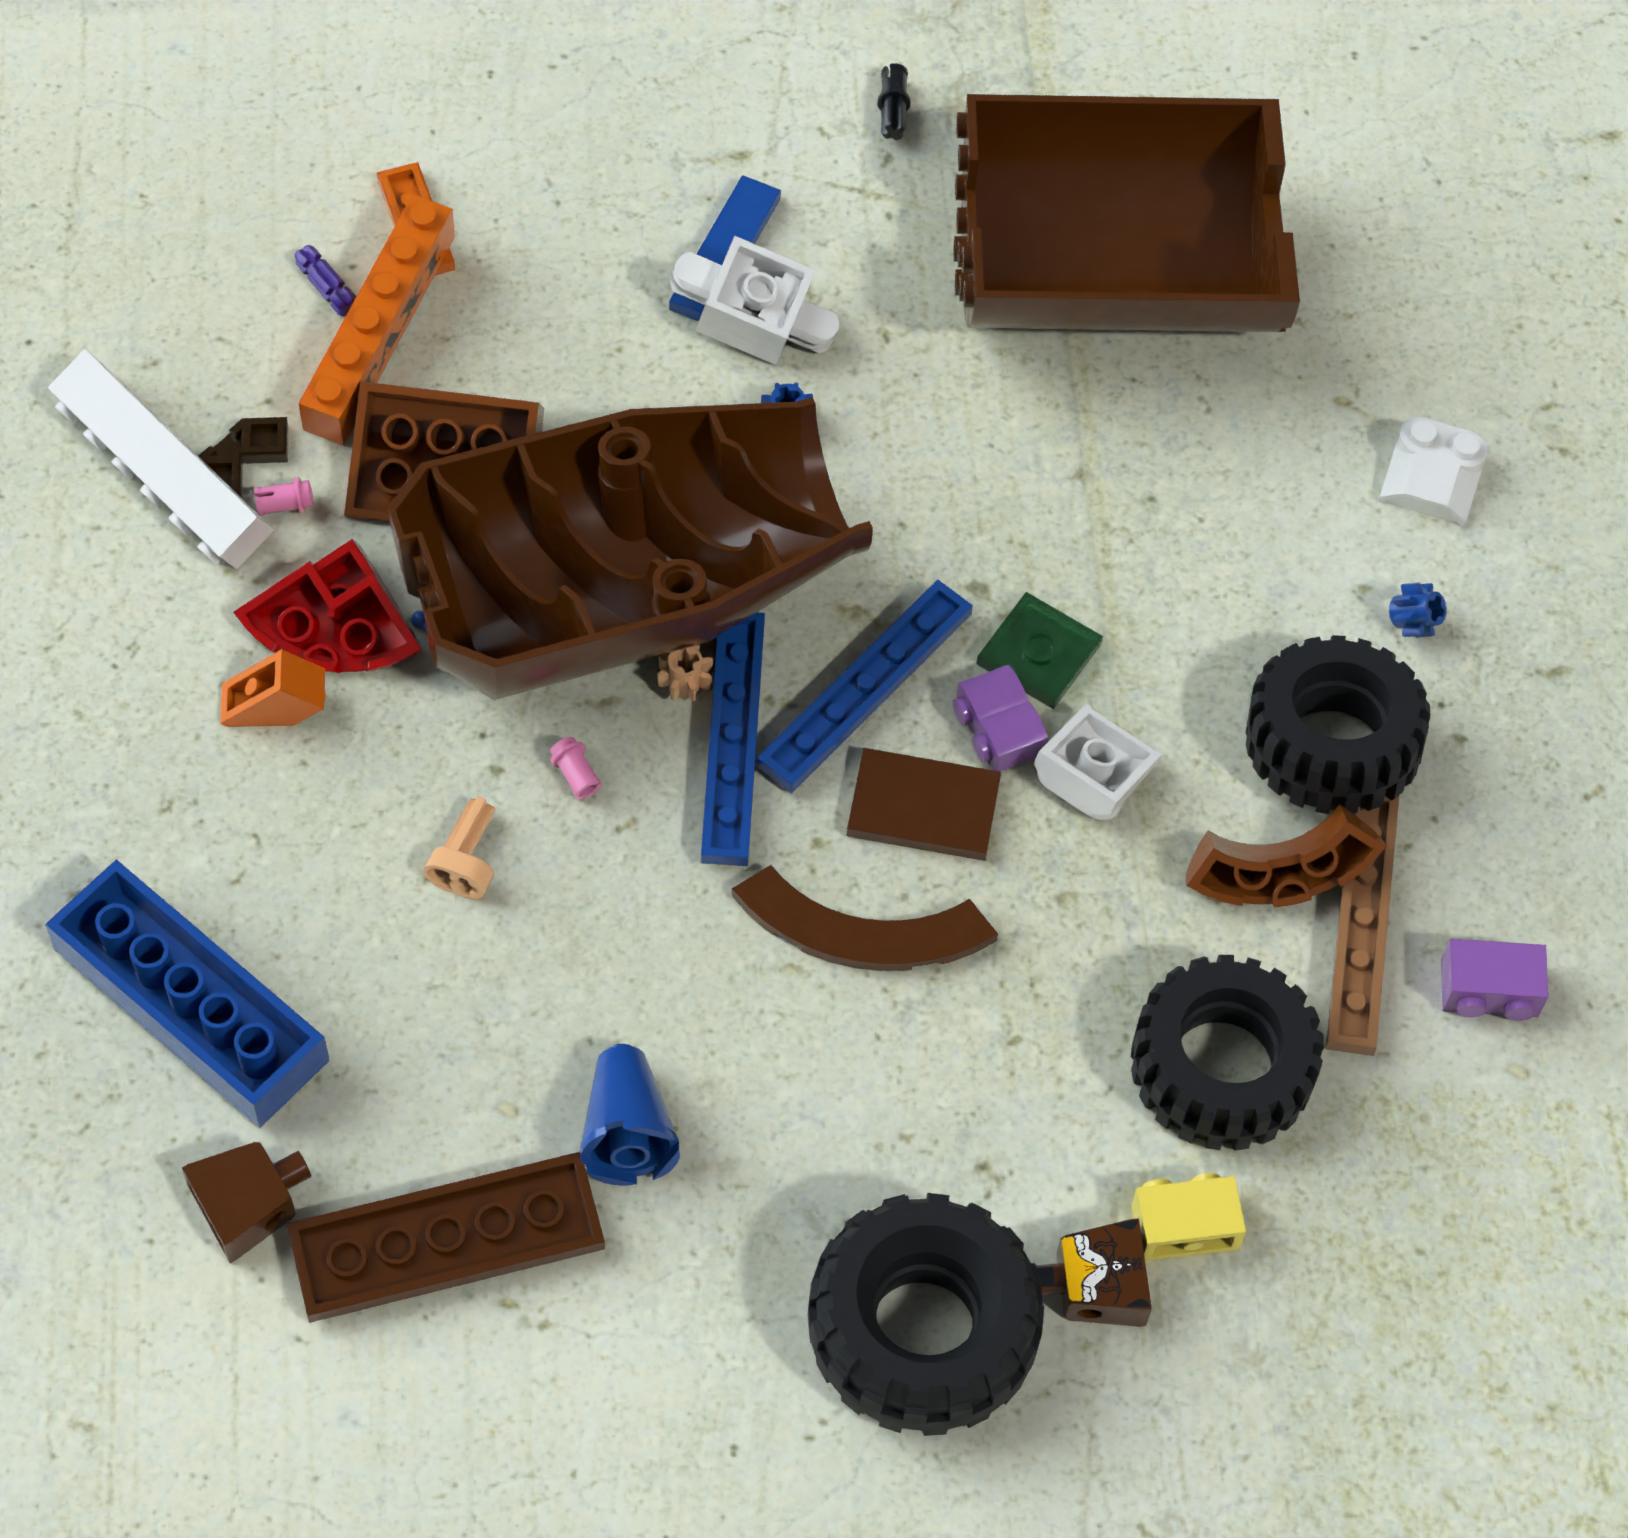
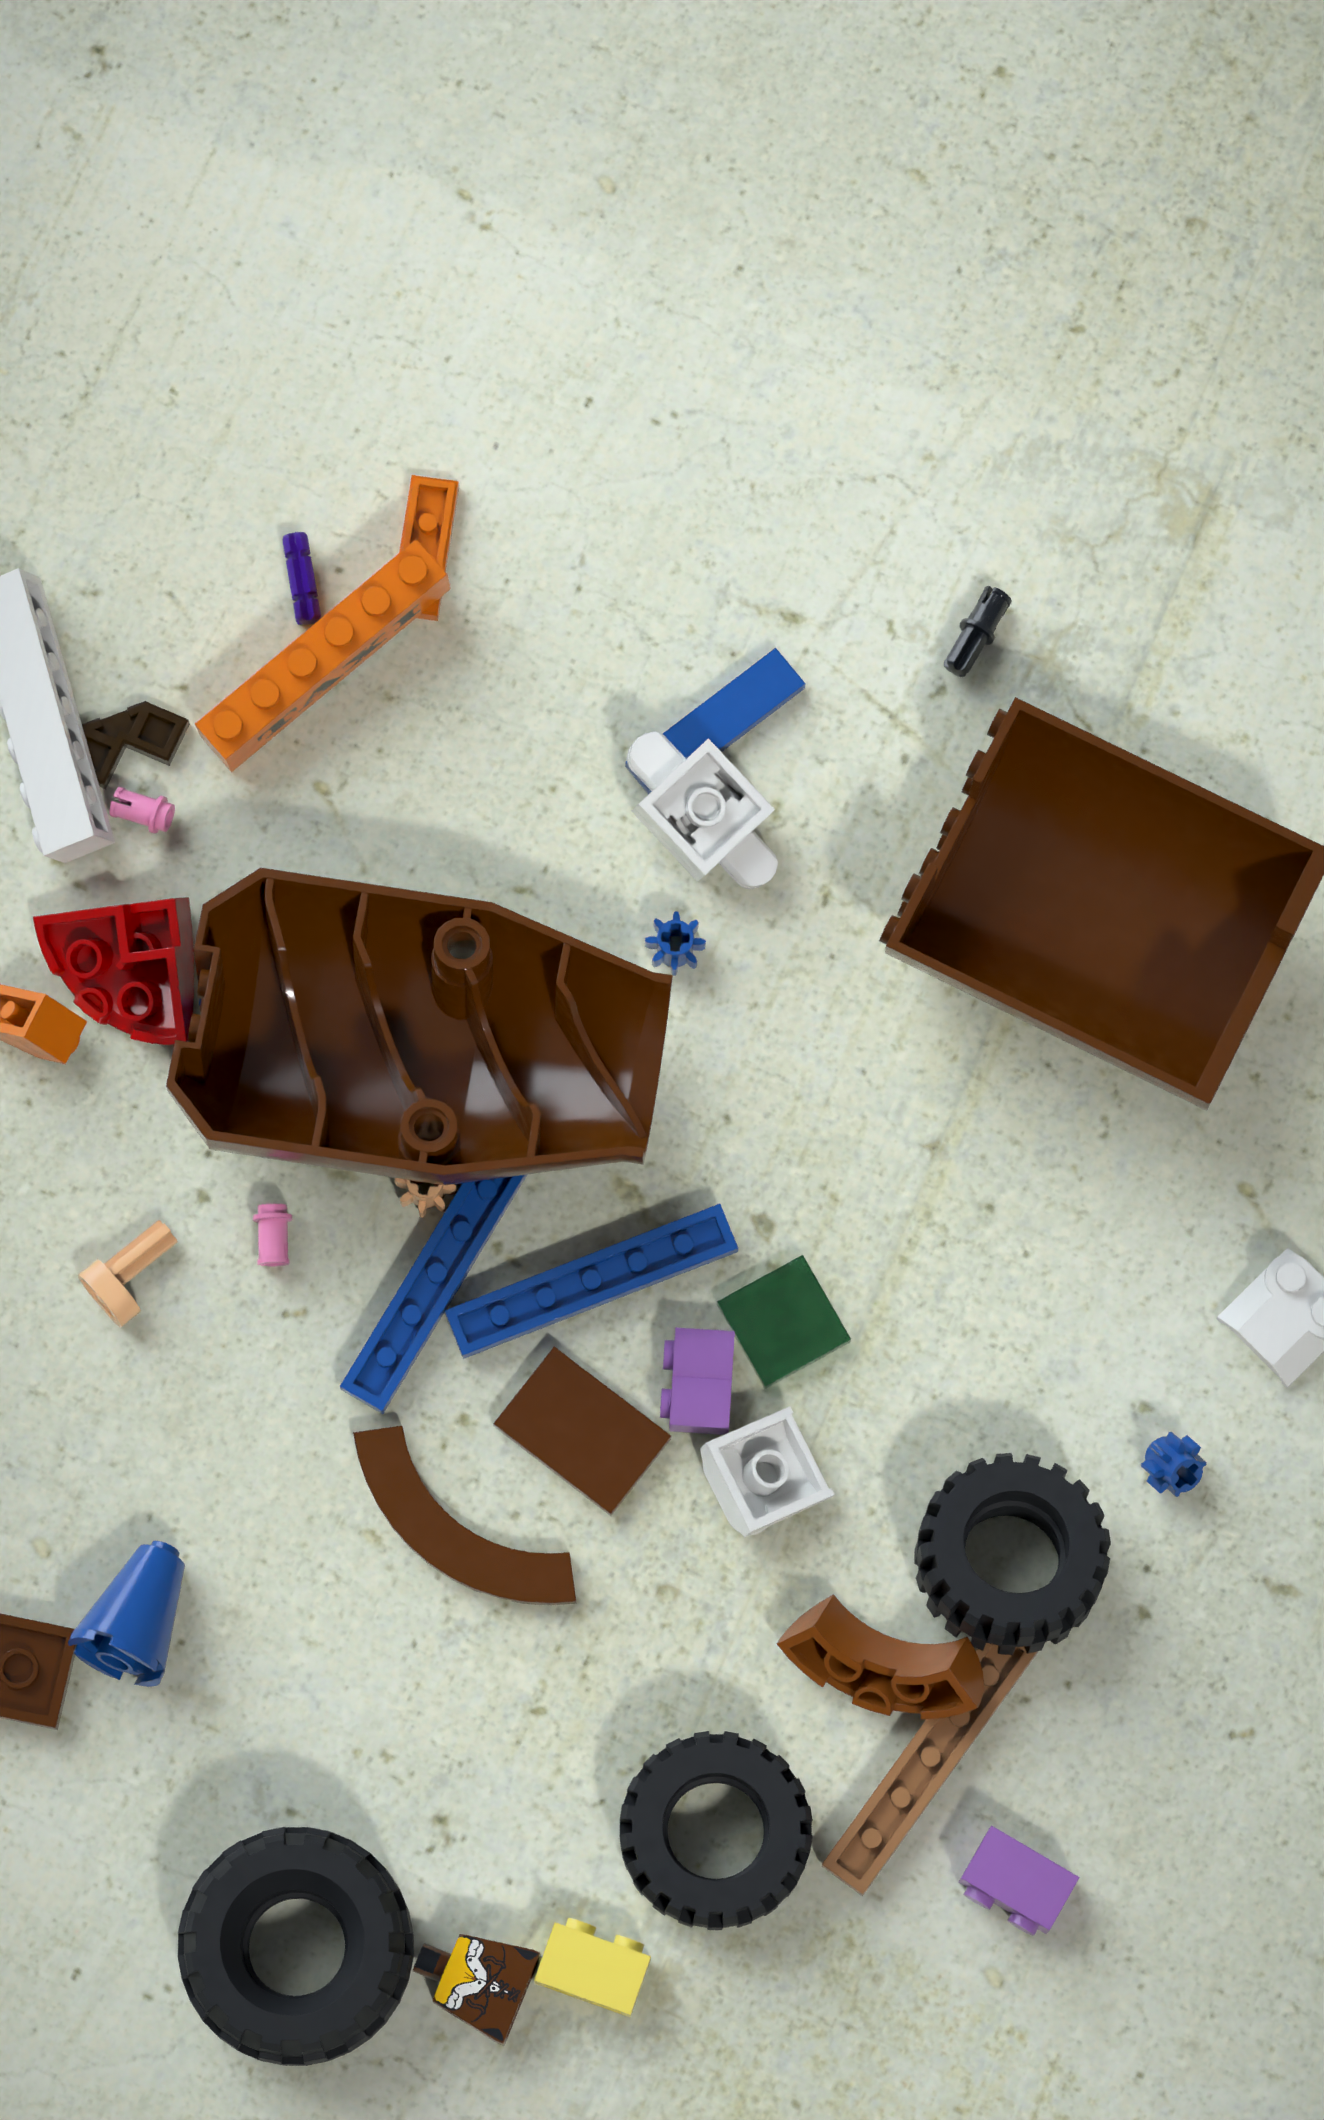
camera: 30 degrees right, 15 degrees up
dark orange slope [344,381,545,522] -> none

